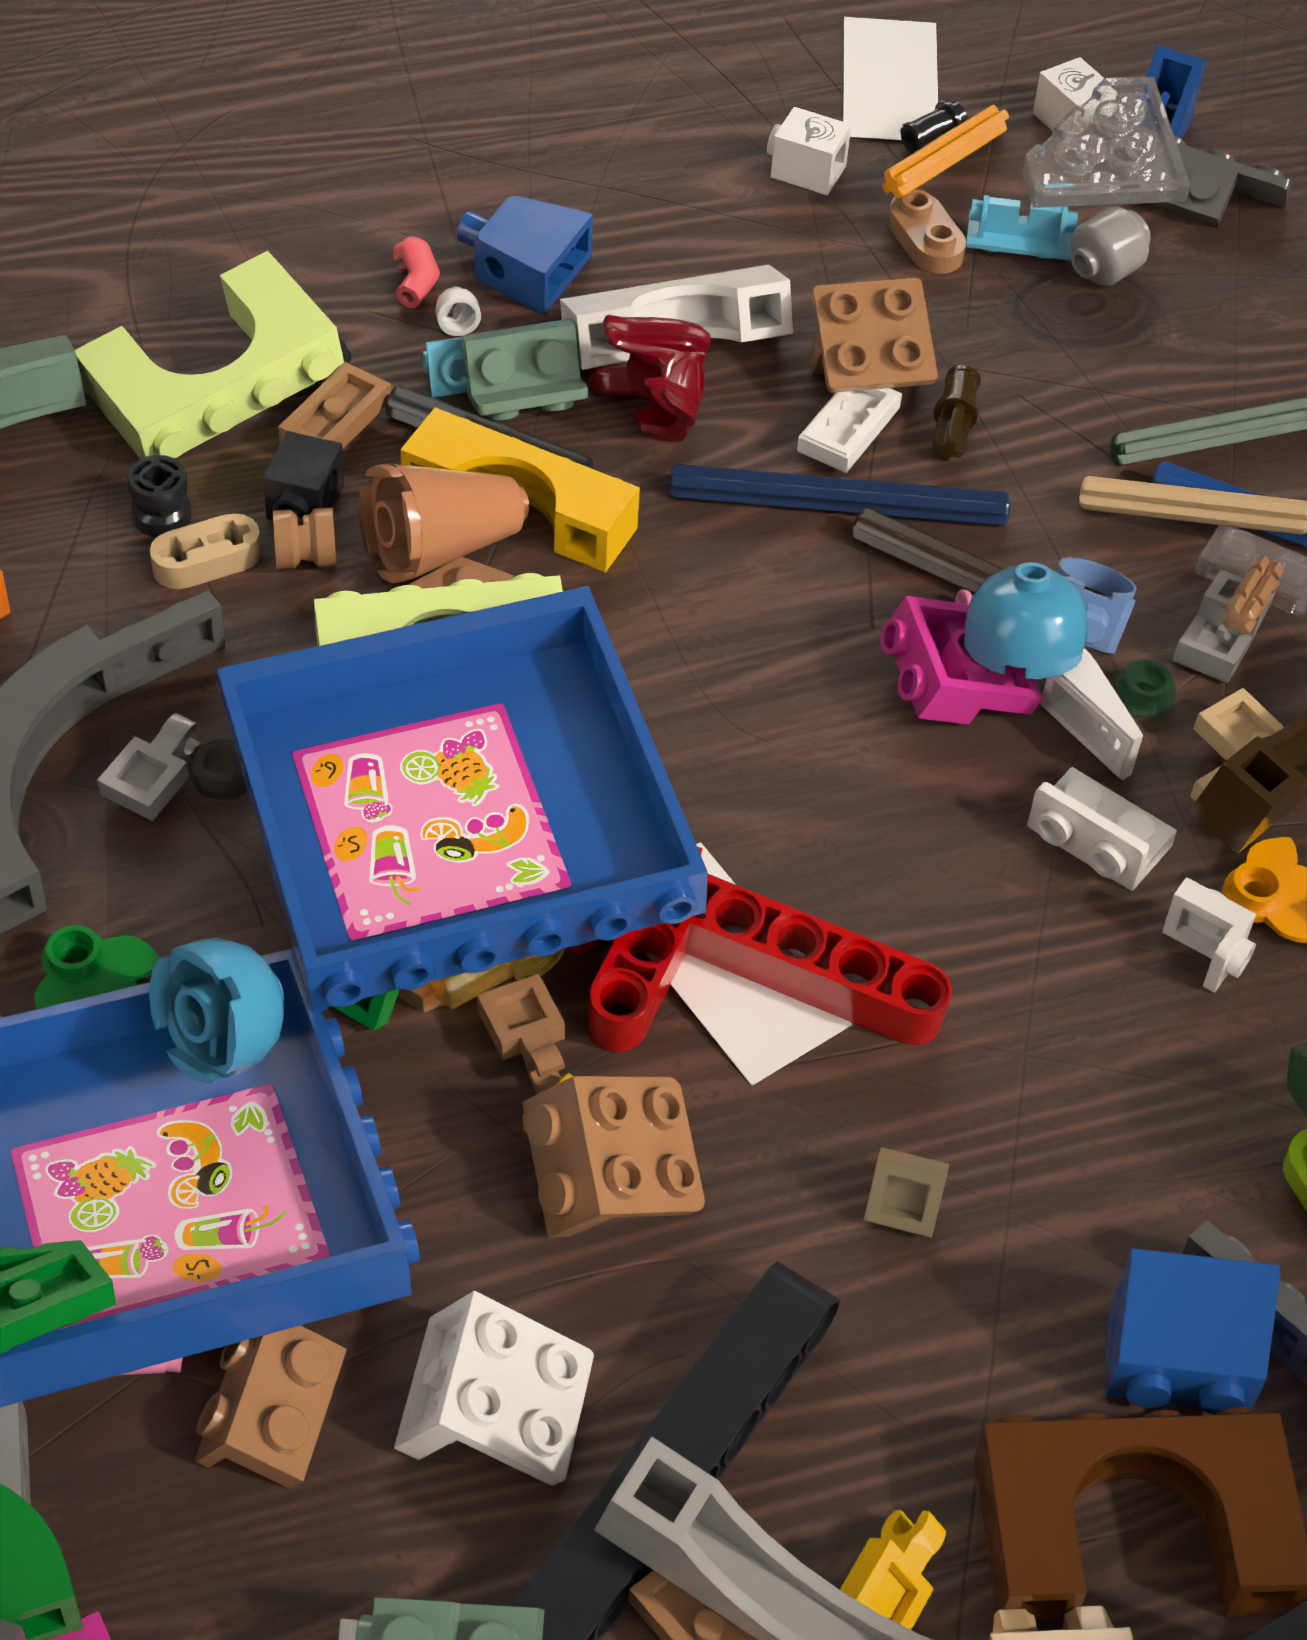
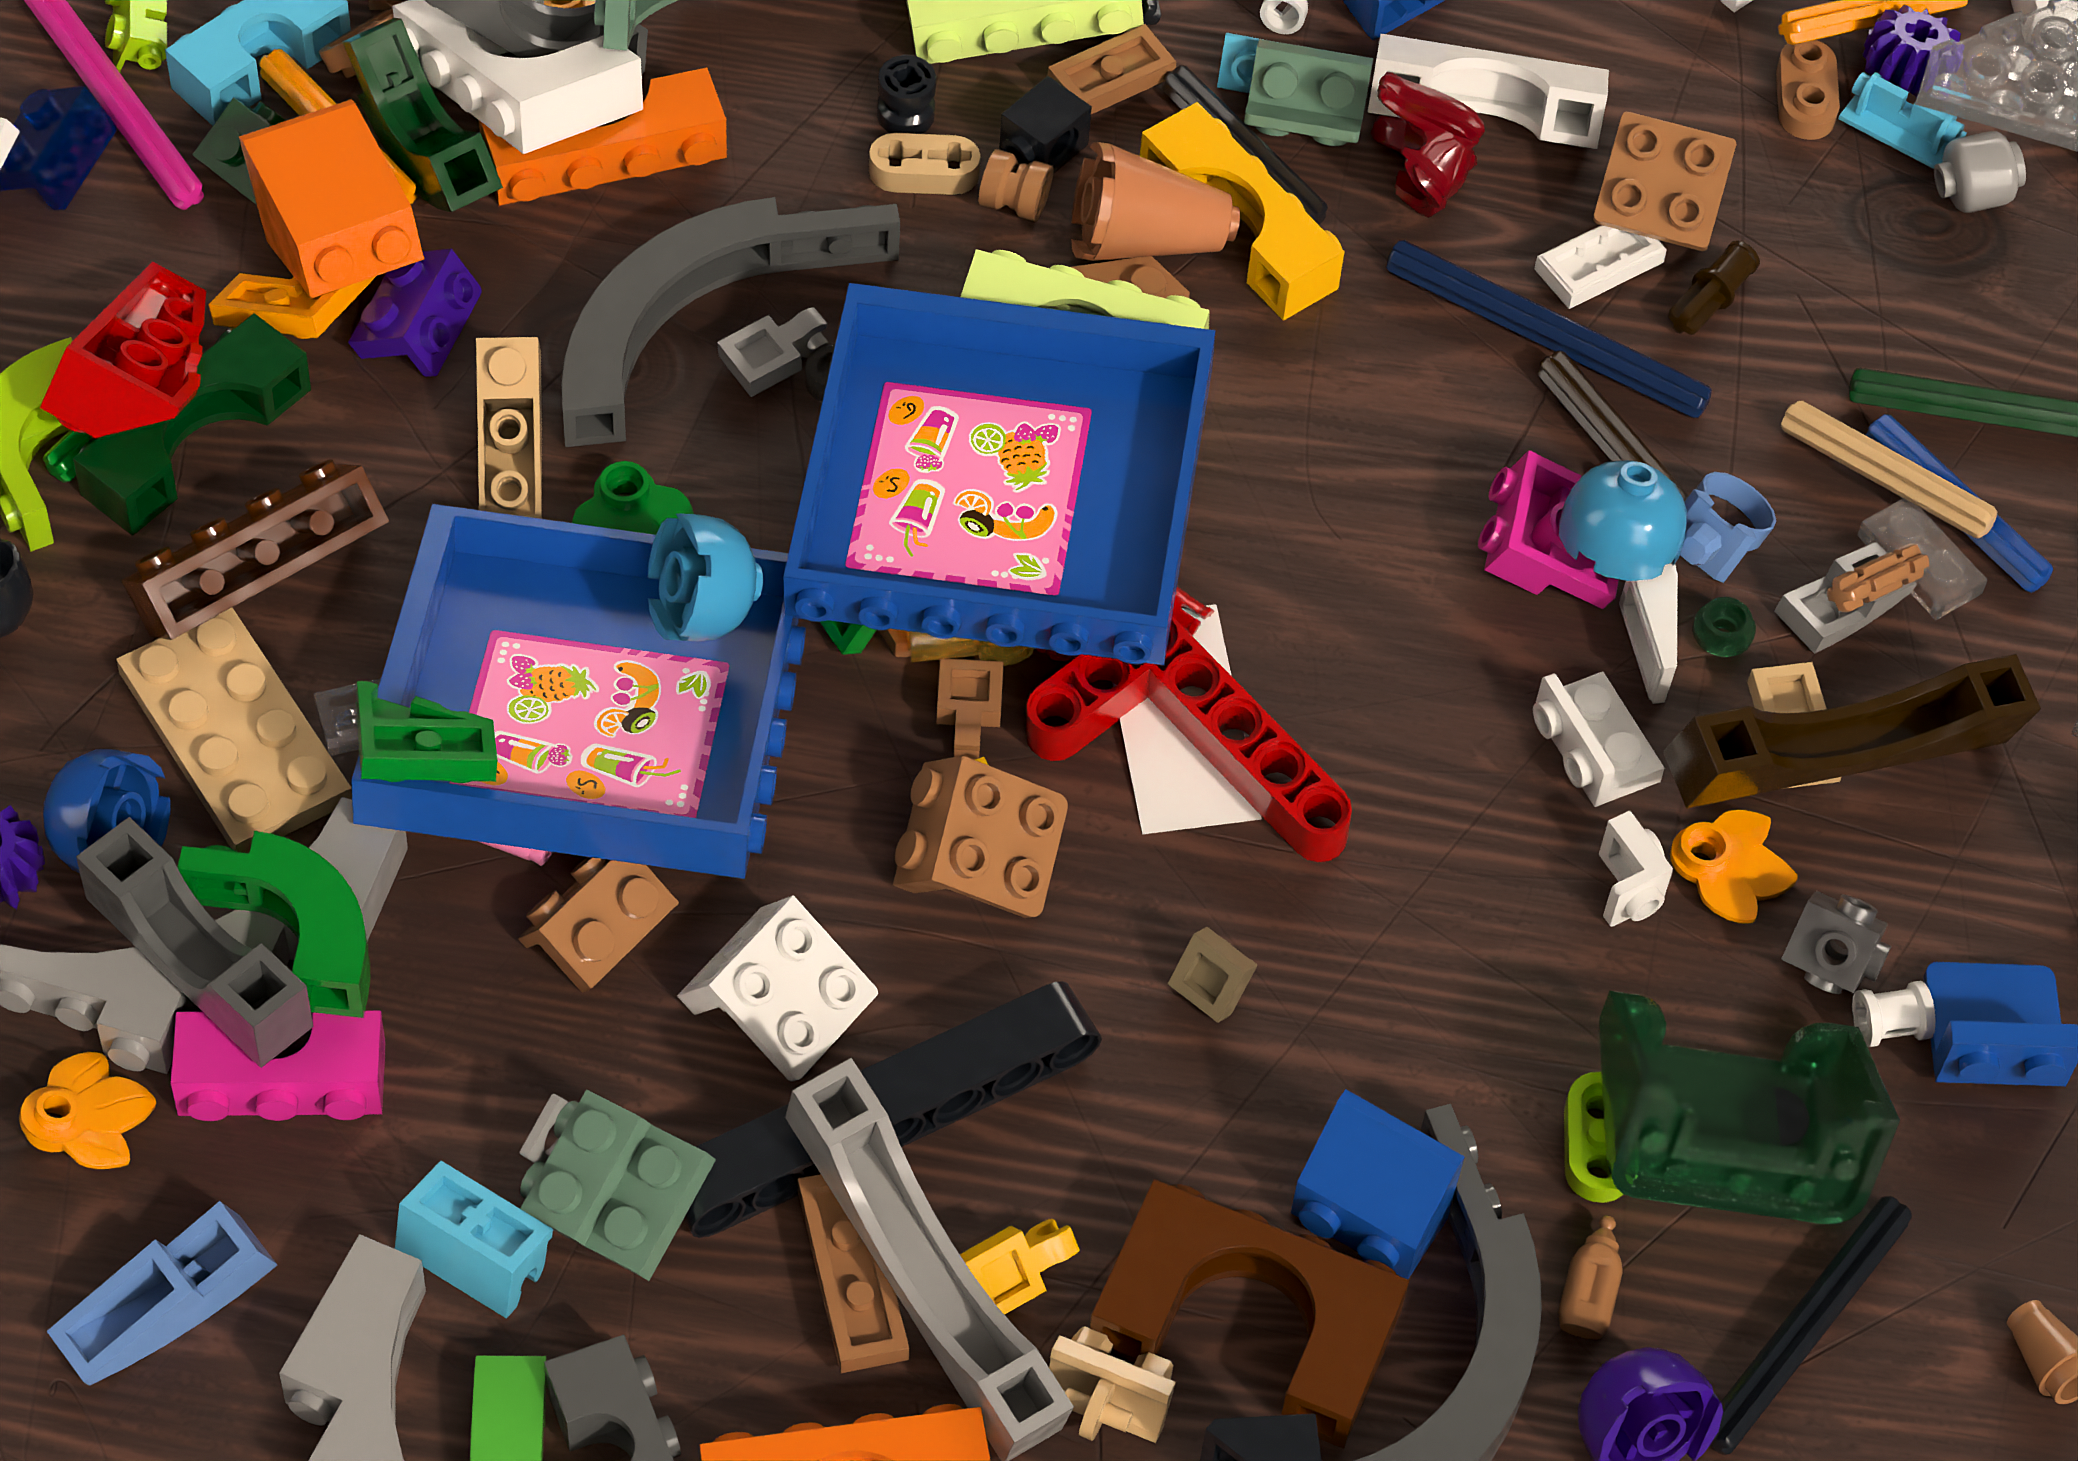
camera: 25 degrees right, 5 degrees up
none -> dark purple gear [1862,4,1964,99]

